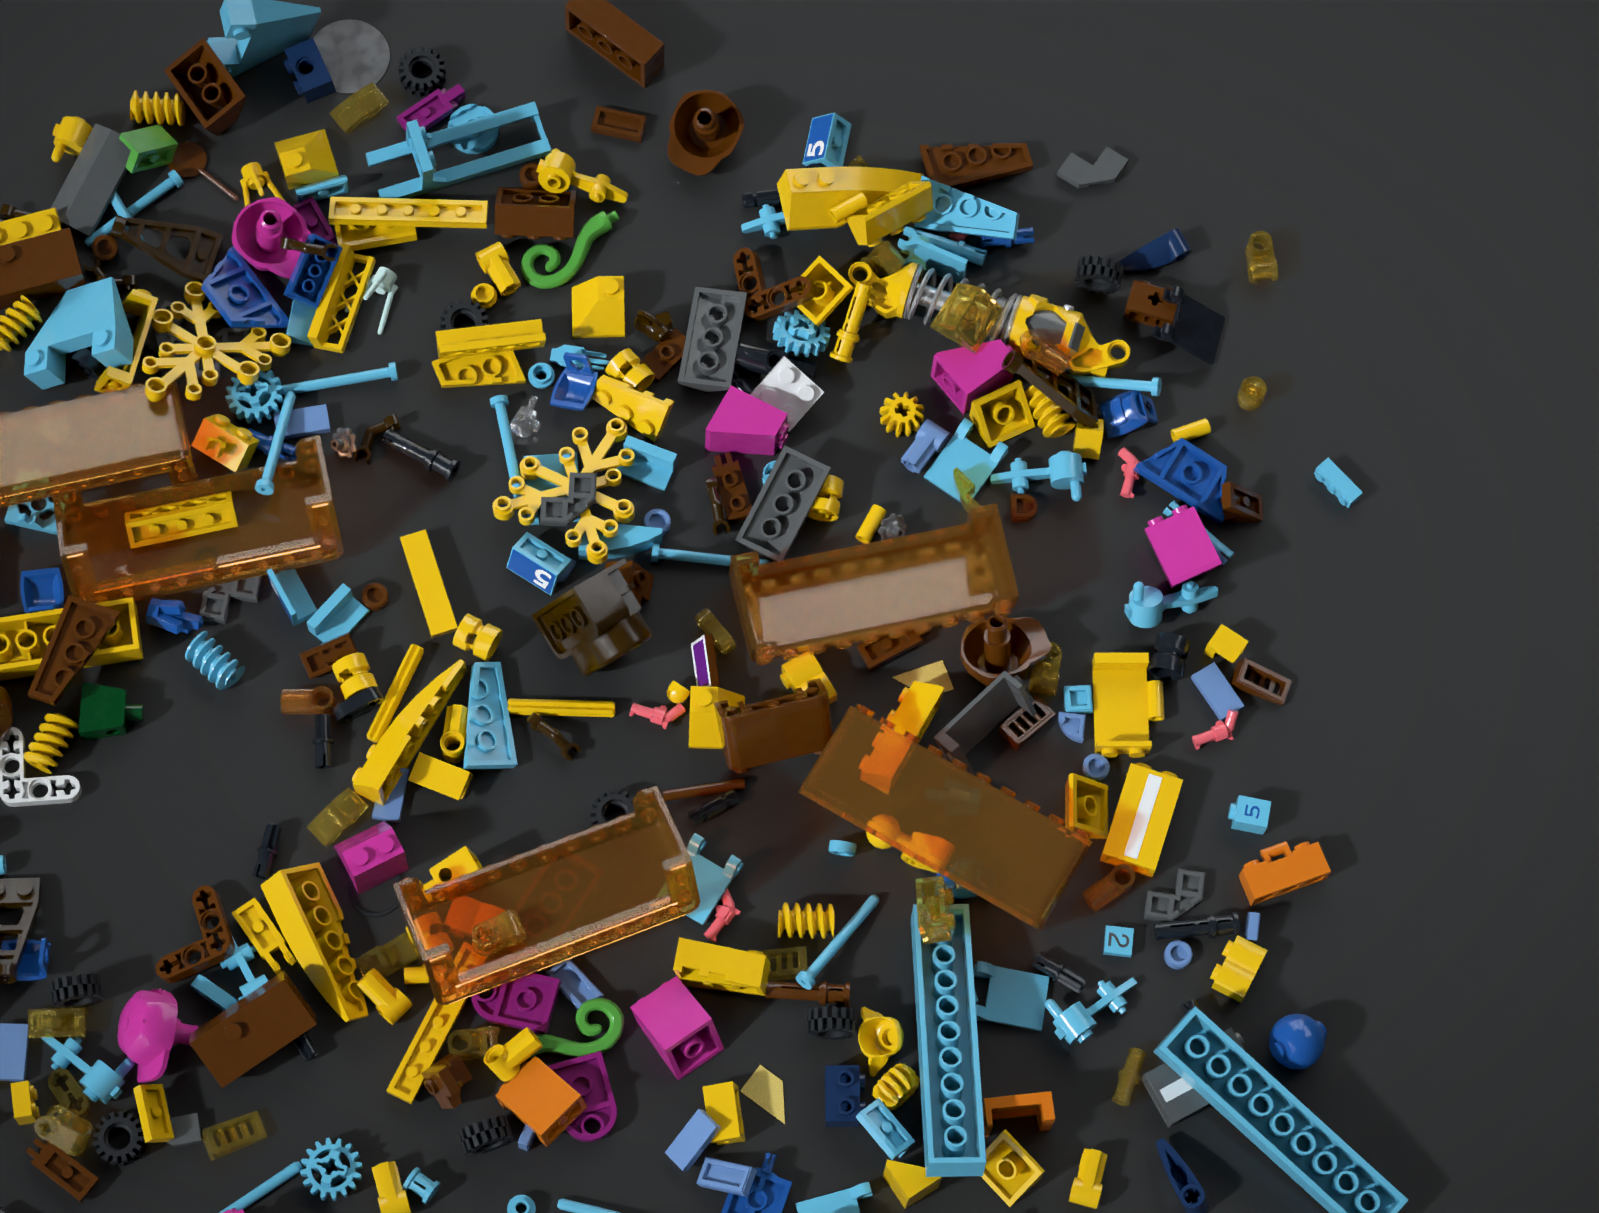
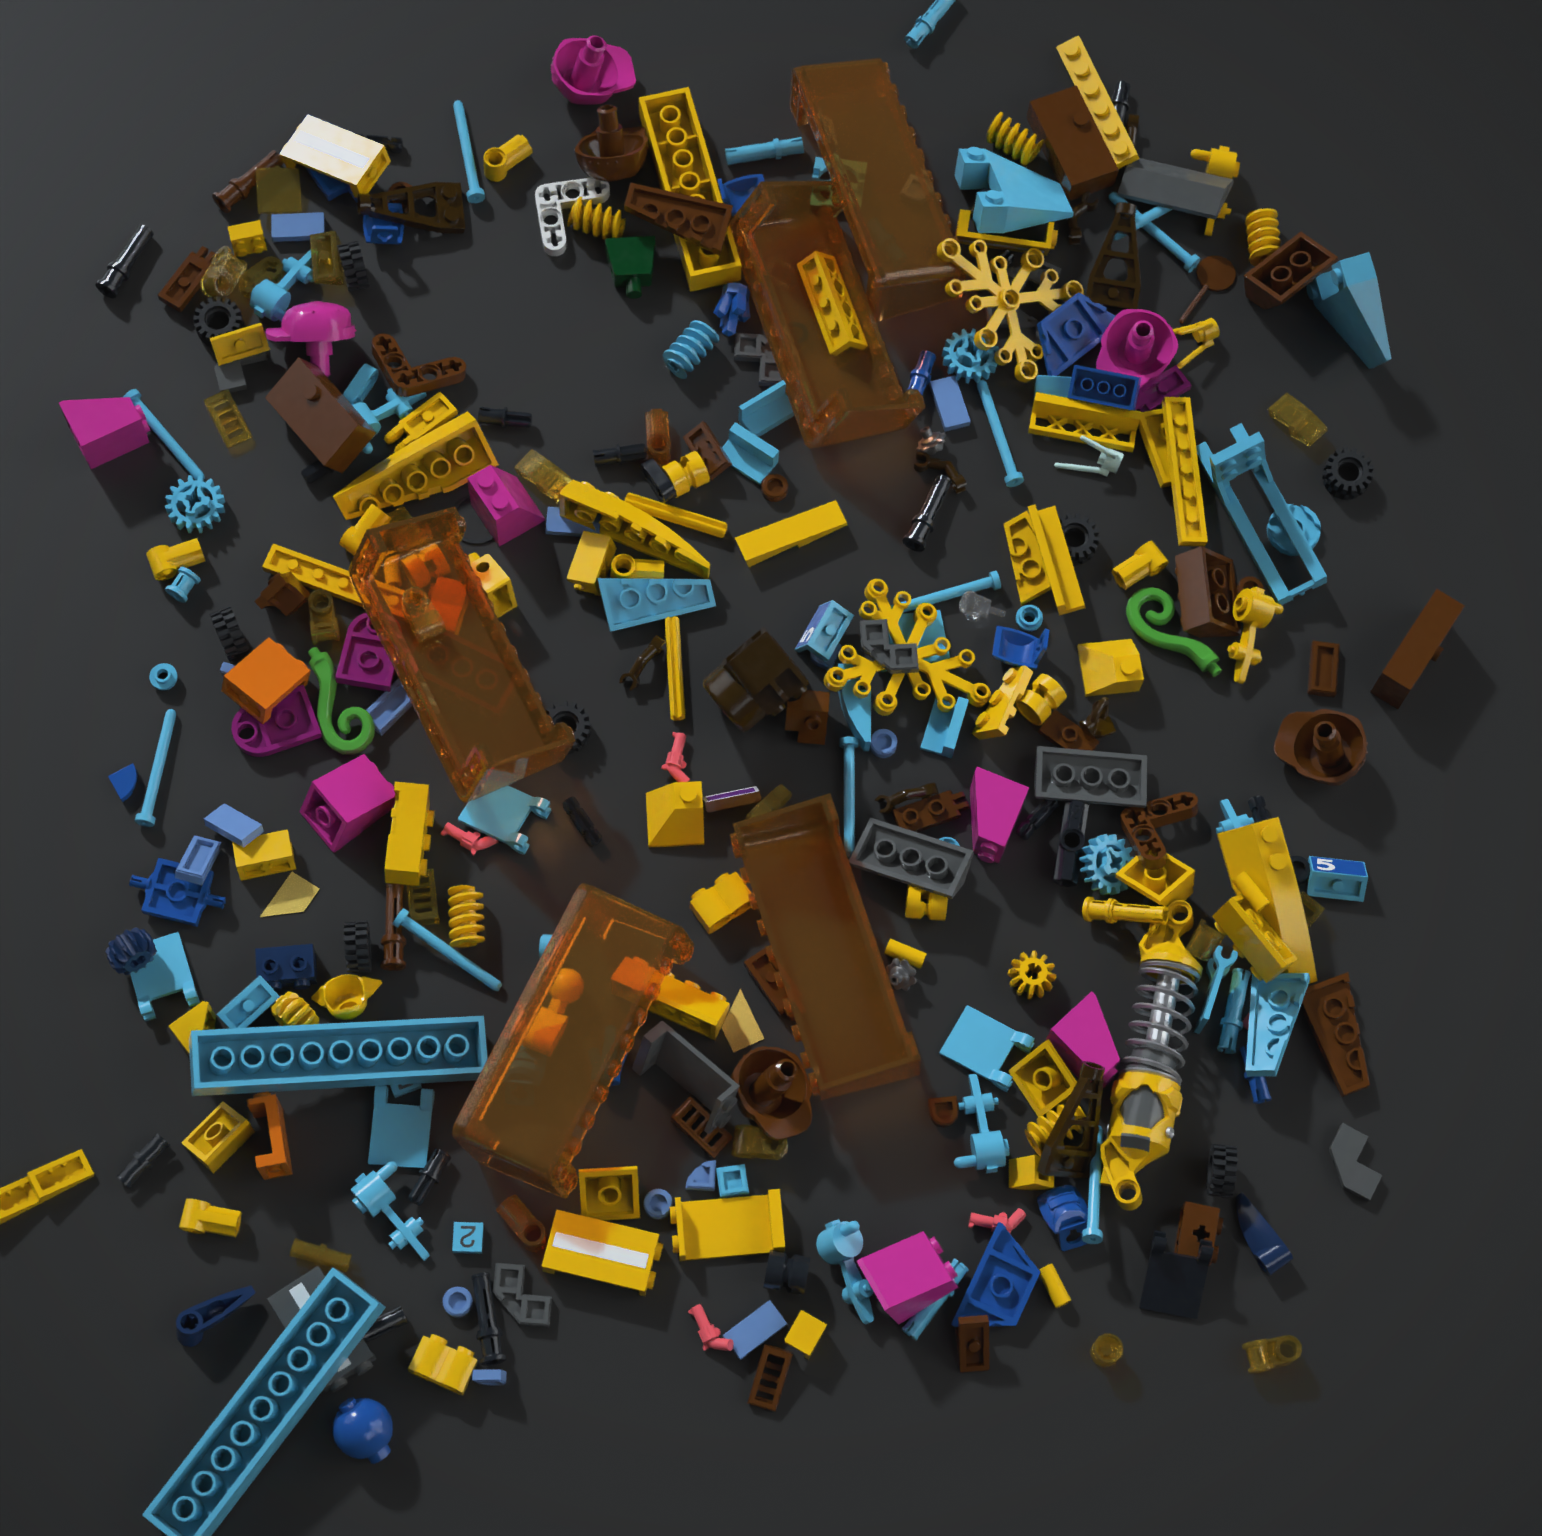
camera: 85 degrees right, 0 degrees up
reddish brown tile [91,234,118,262] -> none
bright green panel [119,125,178,173] -> none
yellow brick [191,414,260,472] -> none
medium azure bar [255,391,296,495] -> none
yellow slope [274,129,339,190] -> none
dark brown arm [280,237,338,261] -> none
dark blue brick [283,38,336,103] -> none
medium azure slope [295,175,350,202] -> none
flat silver sticker [310,20,390,93] -> none
magenta hinge [396,84,466,132] -> none
yellow wheel [452,613,503,661] -> none
yellow plate [471,283,497,309] -> none
yellow piece [483,1027,543,1082] -> none
medium azure piece [550,344,610,370] -> none
reddish brown bar [662,778,745,802] -> none
yellow hinge [667,680,690,704] -> none
reddish brown windscreen [714,678,834,773] -> none
white plate [750,356,824,432] -> none
medium blue piece [901,419,950,474] -> none
clear yellow brick [915,875,956,944] -> none
clear yellow slope [930,283,1003,354] -> none
clear yellow slope [953,467,986,525] -> none
clear orange piece [1019,330,1072,376] -> none
yellow axle [1147,680,1165,721] -> none
medium azure brick [1228,795,1271,835] -> none
orange piece [1239,841,1331,906] -> none
medium azure piece [1314,457,1363,508] -> none

